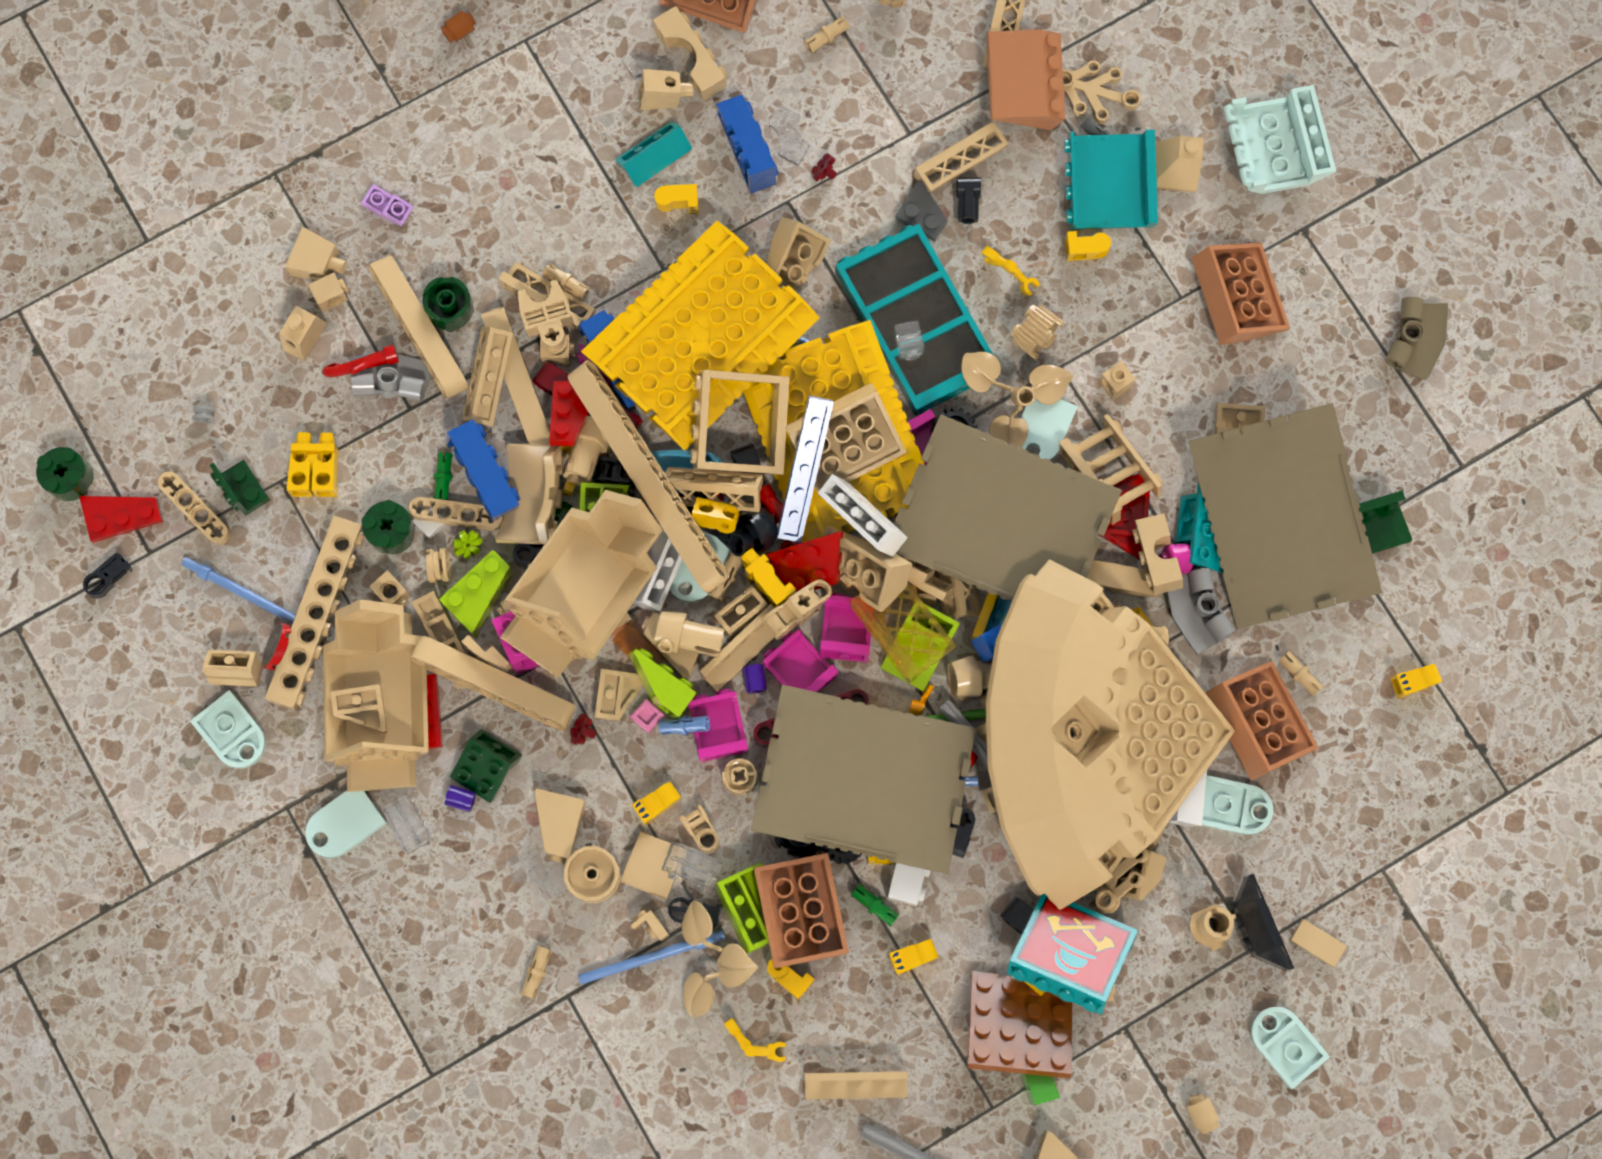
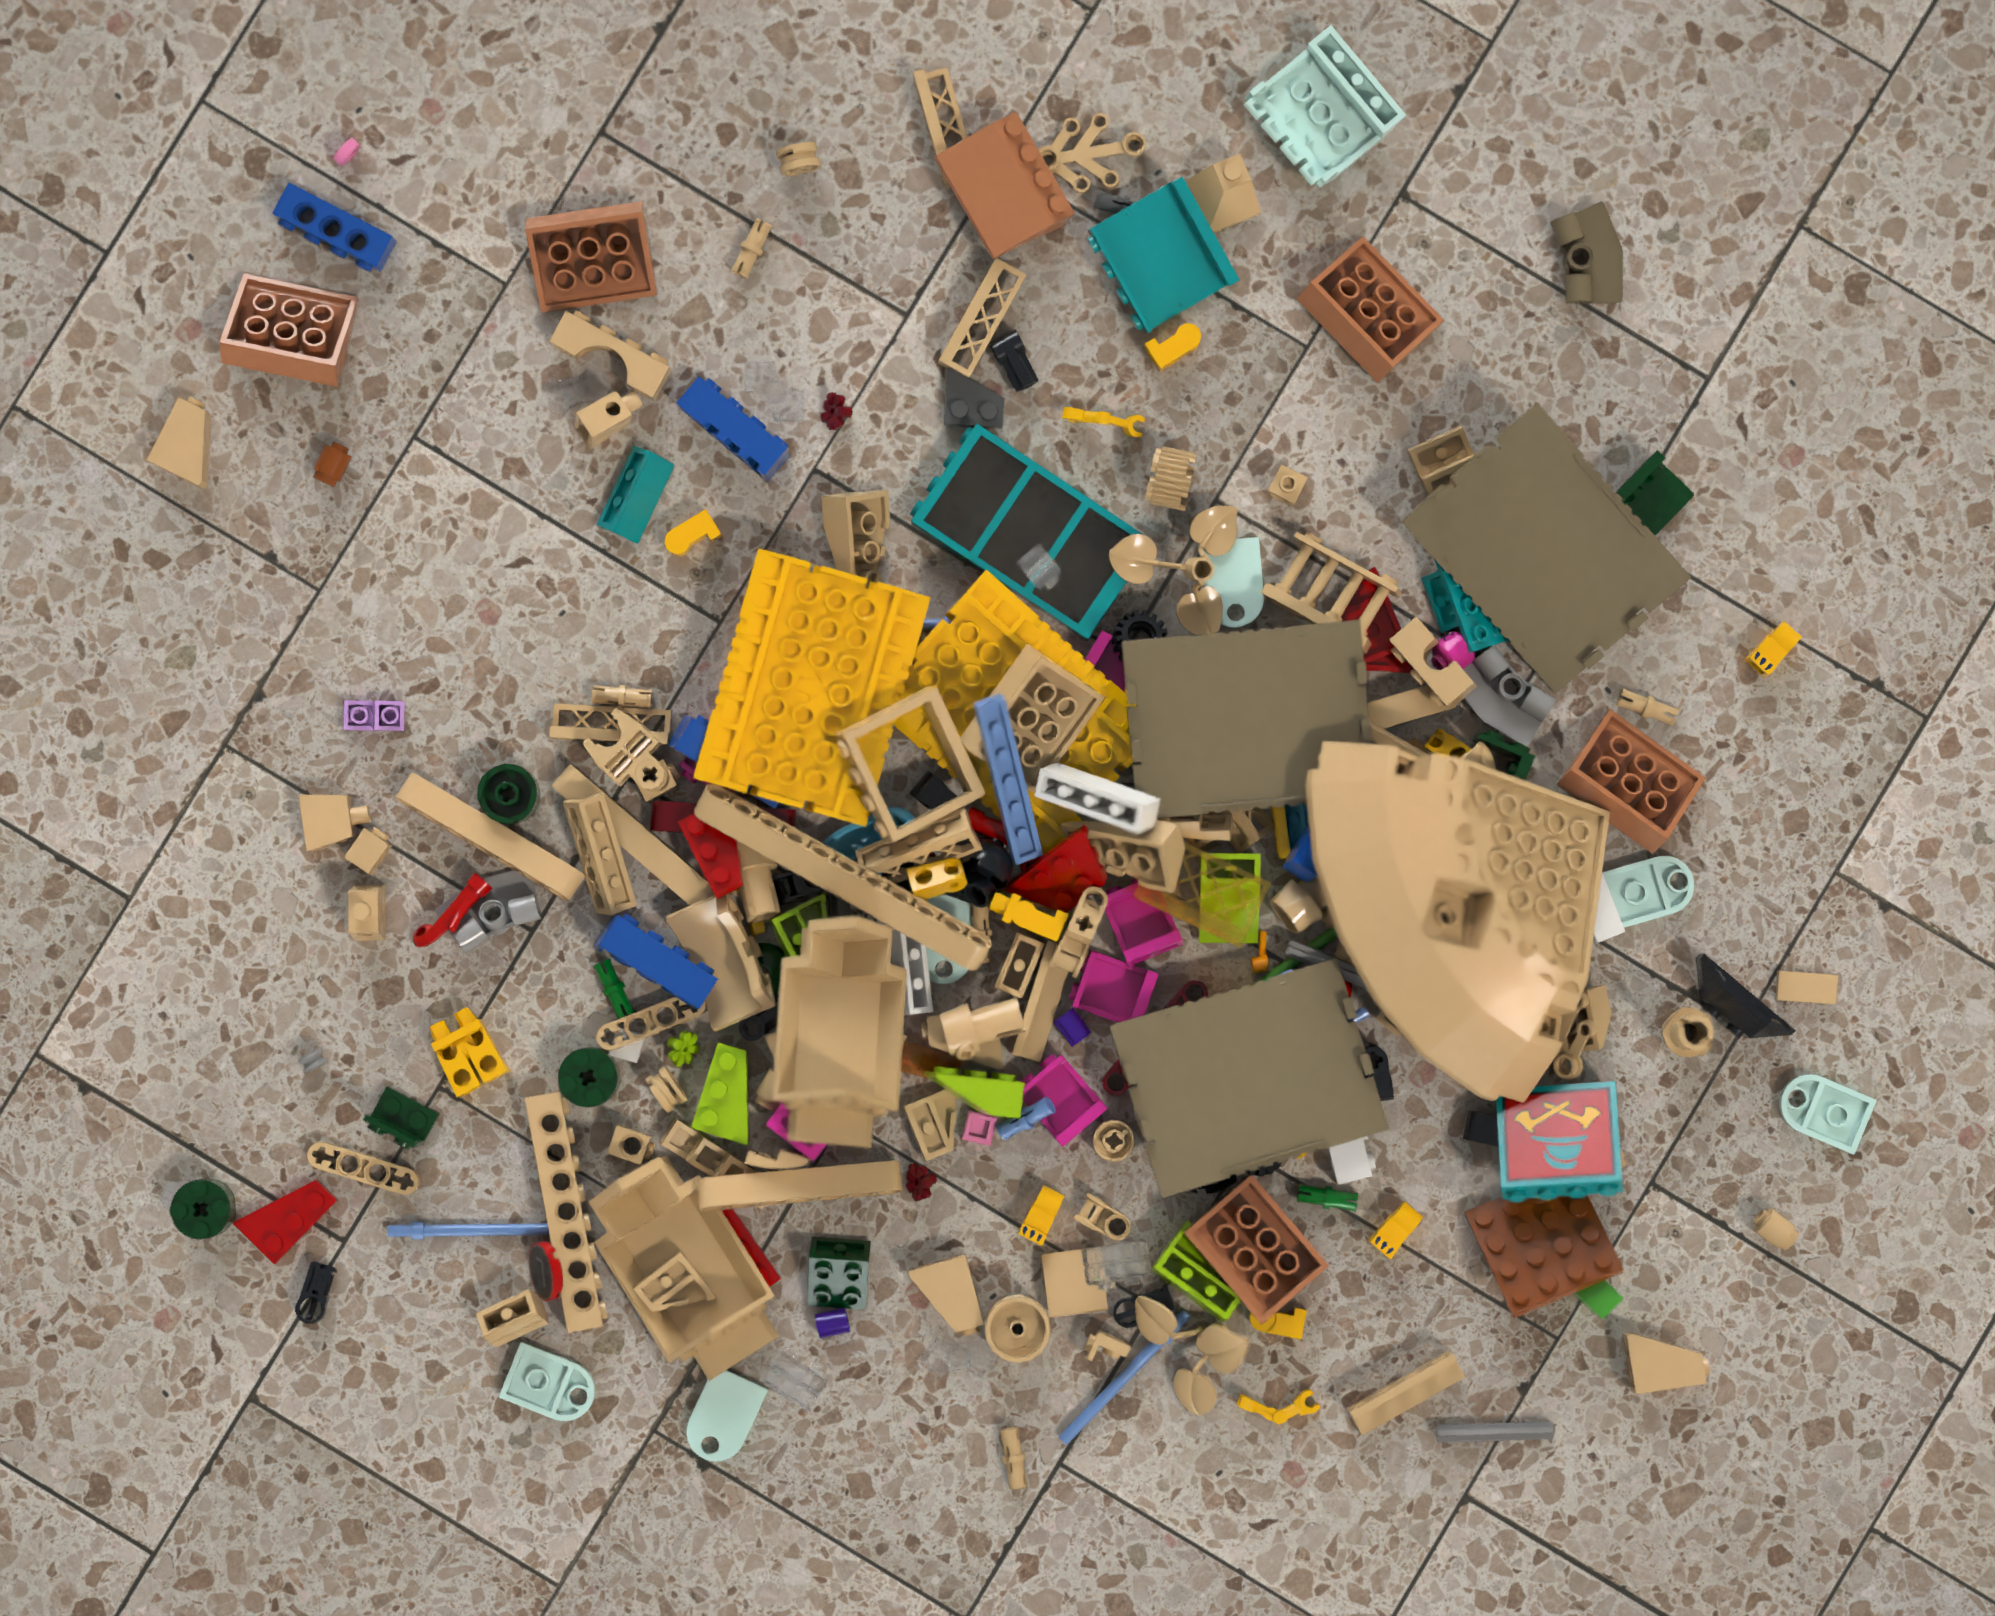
camera: 25 degrees left, 10 degrees up
none -> dark green bracket [1472,730,1535,781]

